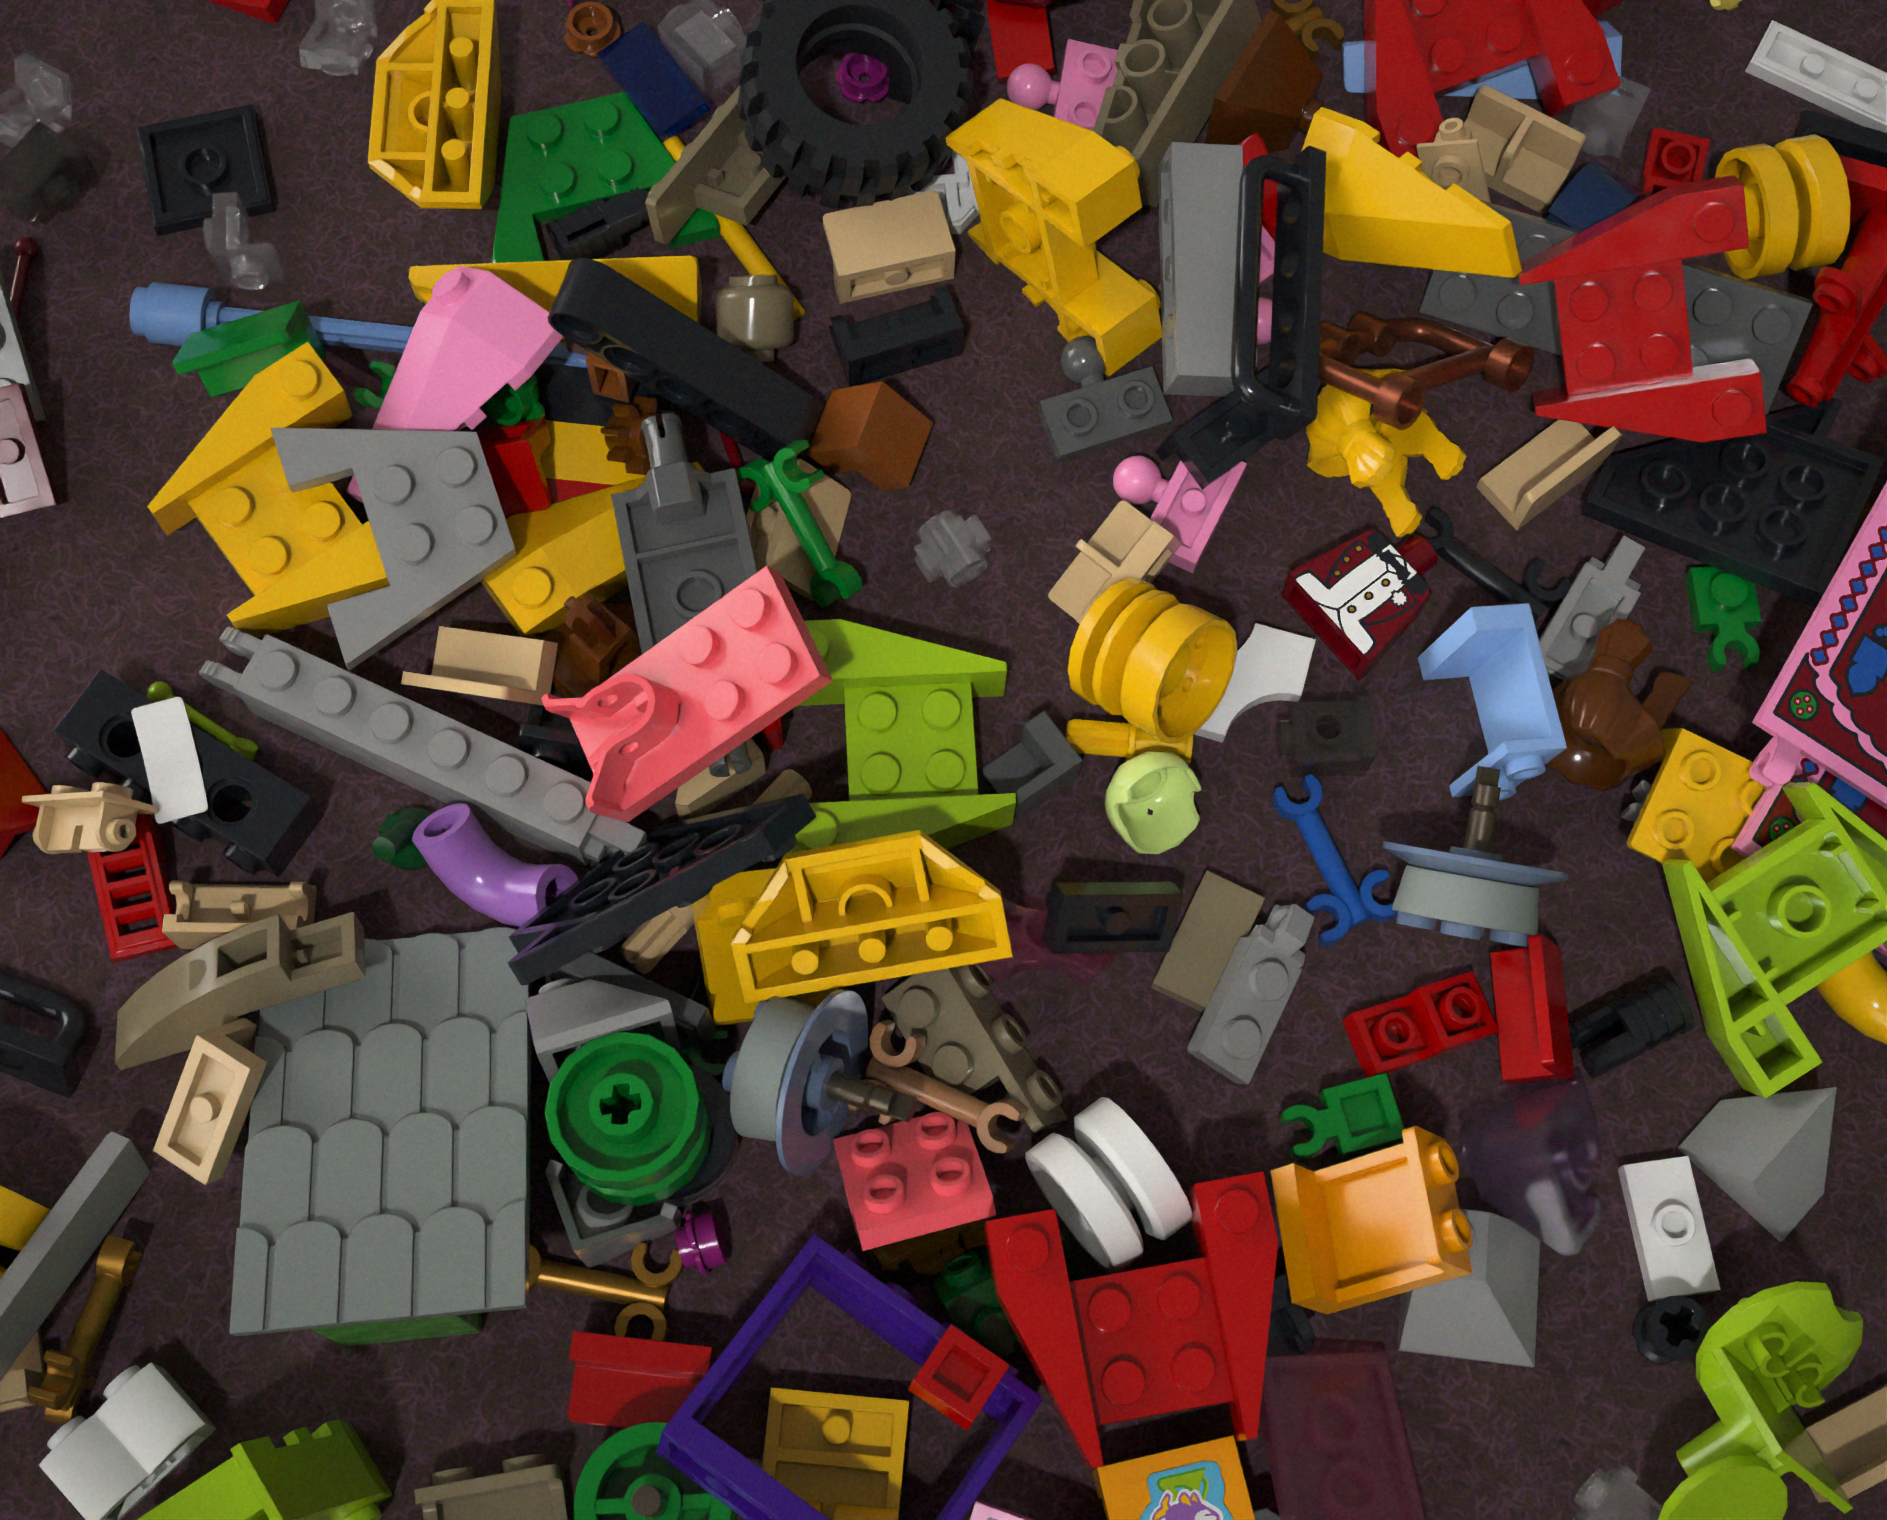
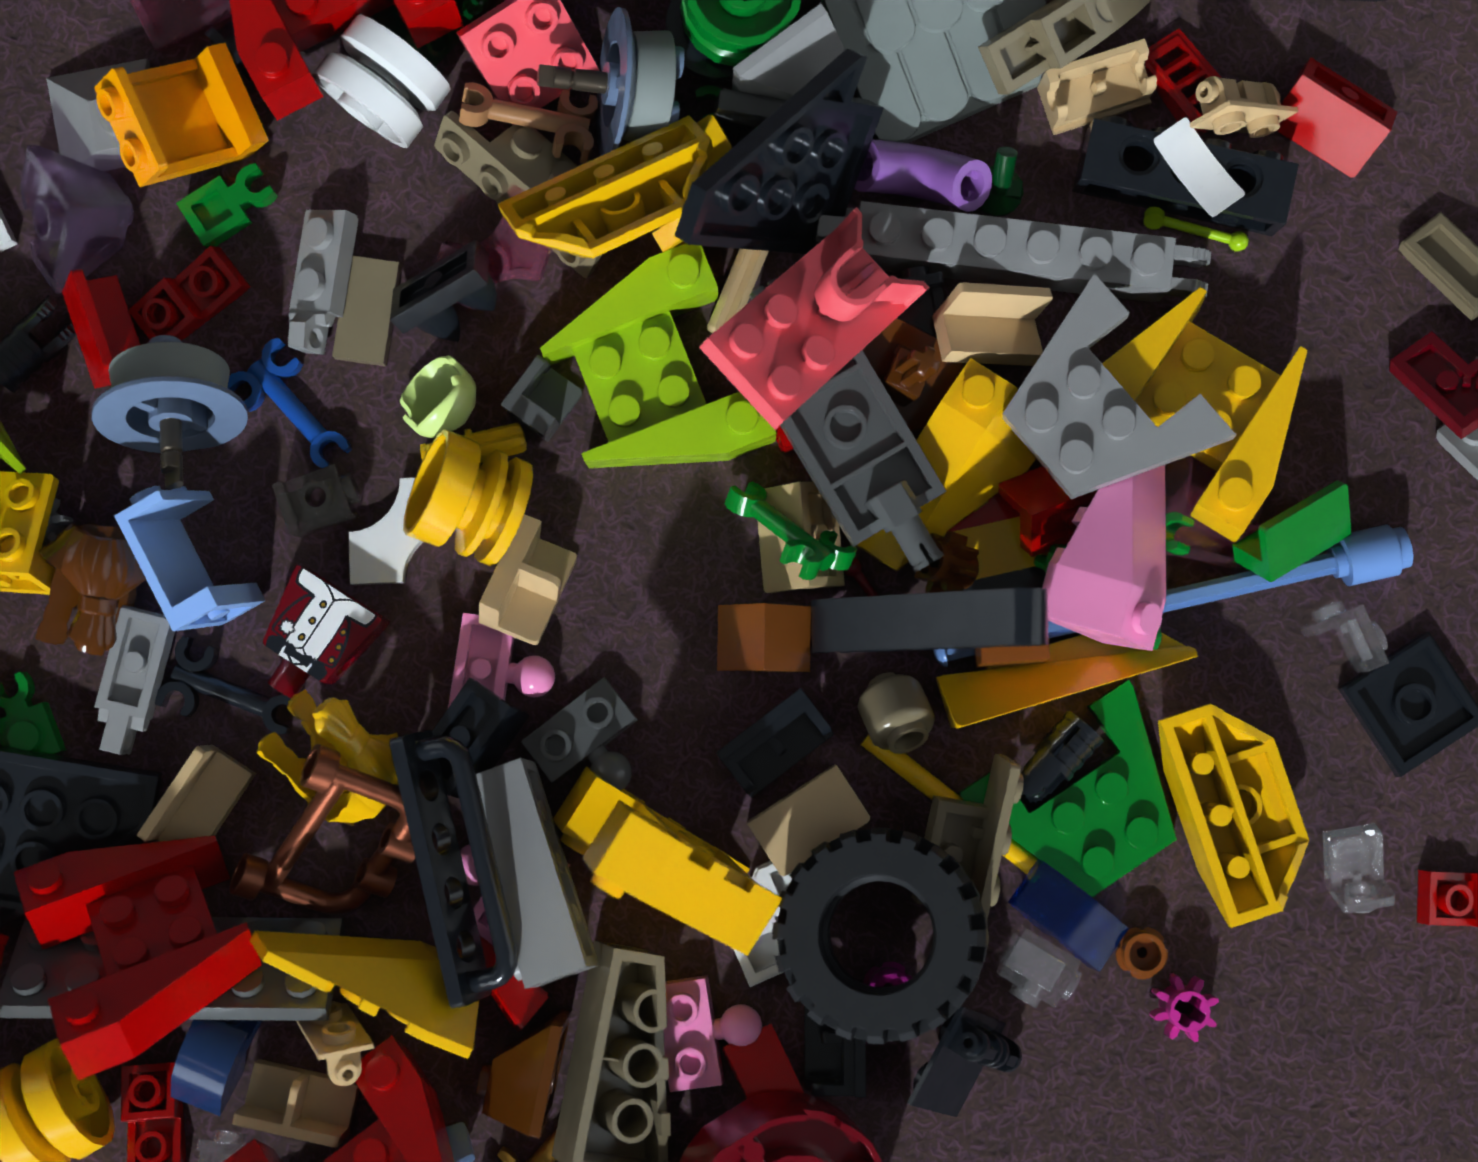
camera: 165 degrees right, 15 degrees up
clear gear [914,510,992,587] -> none

